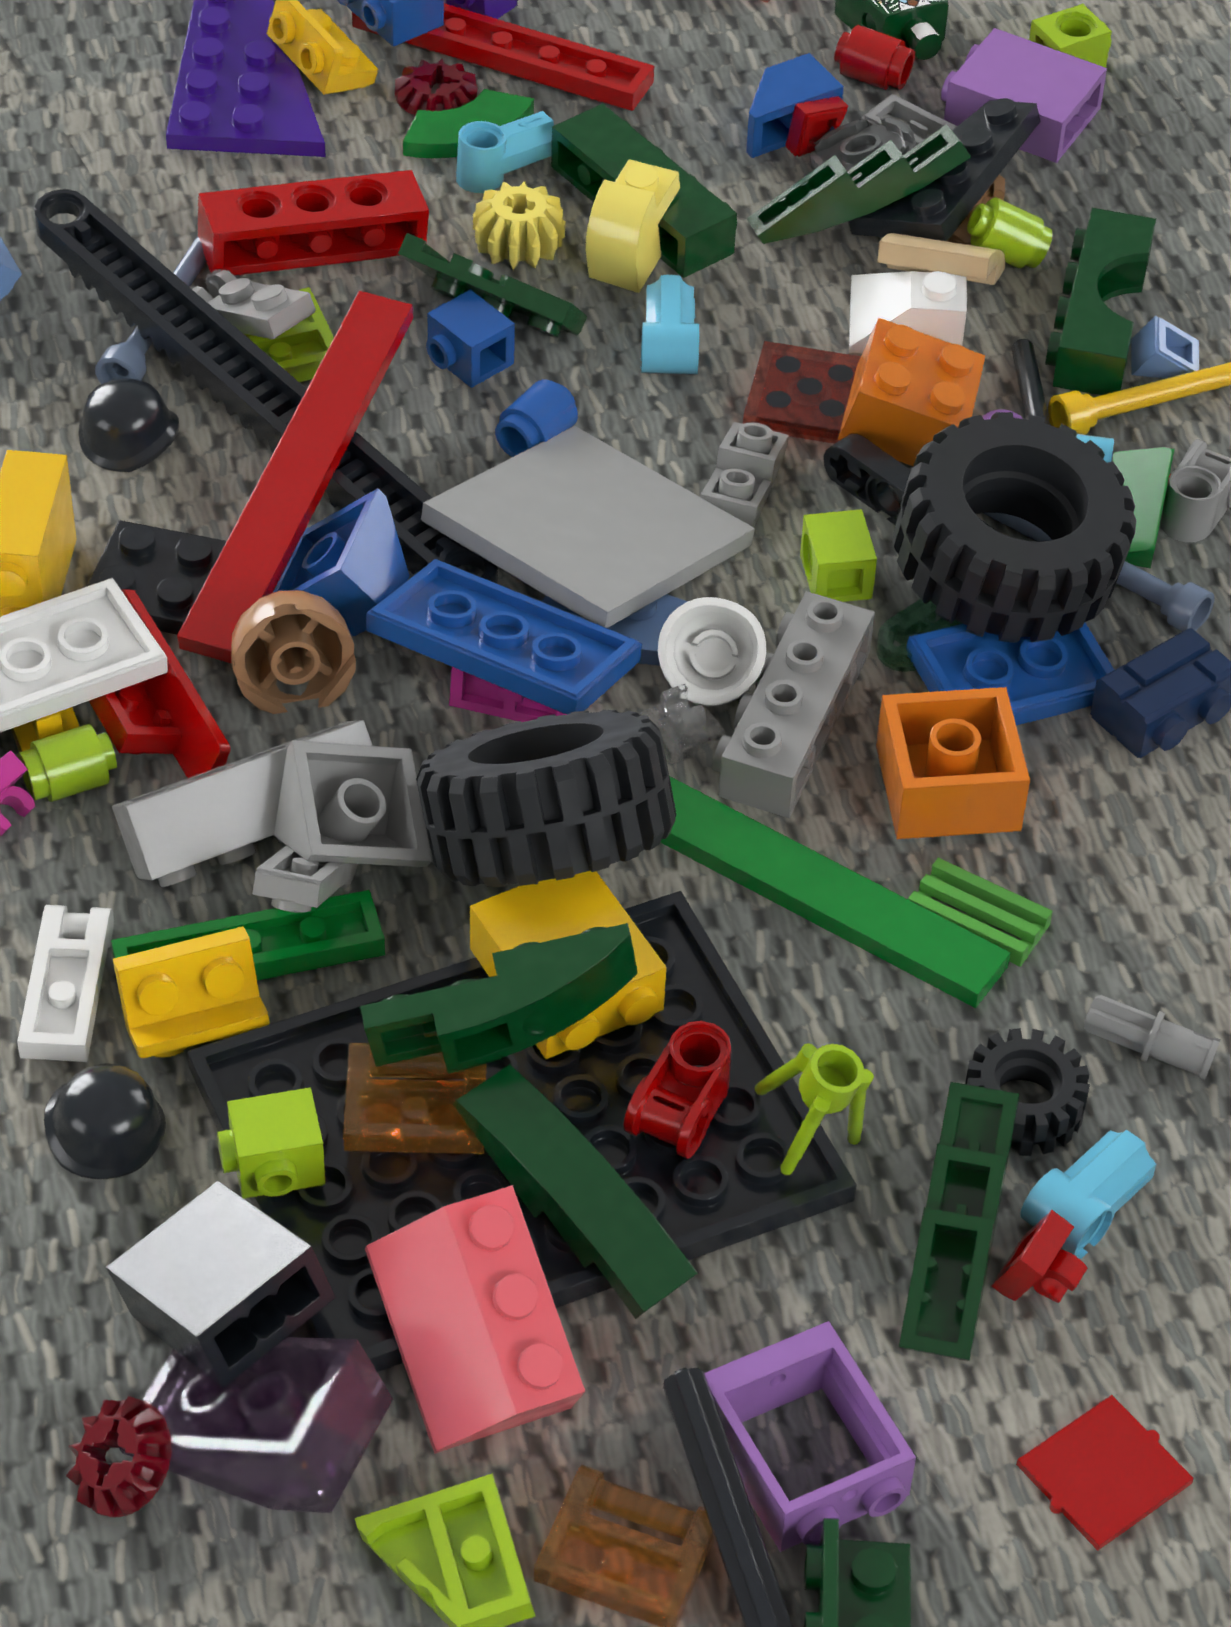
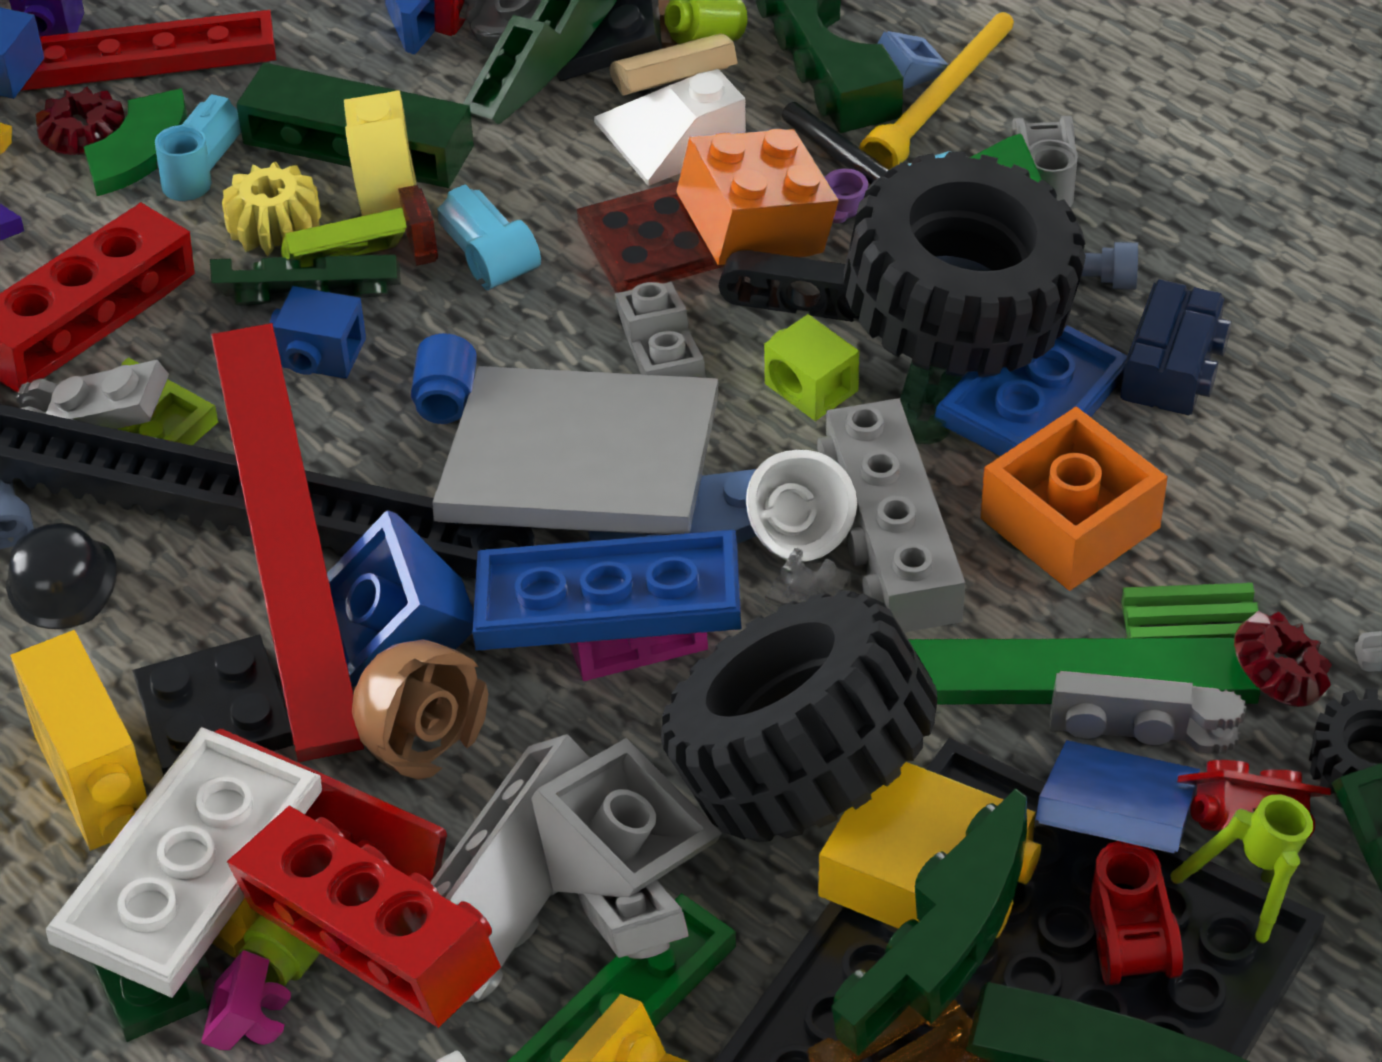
camera: 30 degrees left, 0 degrees up
none -> red brick [227,805,501,1028]
none -> lime tile [280,207,407,267]
none -> clear red tile [398,184,438,266]
none -> blue tile [1035,740,1200,853]
none -> light grey hinge [1050,671,1247,754]
none -> red hinge [1177,760,1331,838]
none -> dark red gear [1234,611,1332,707]

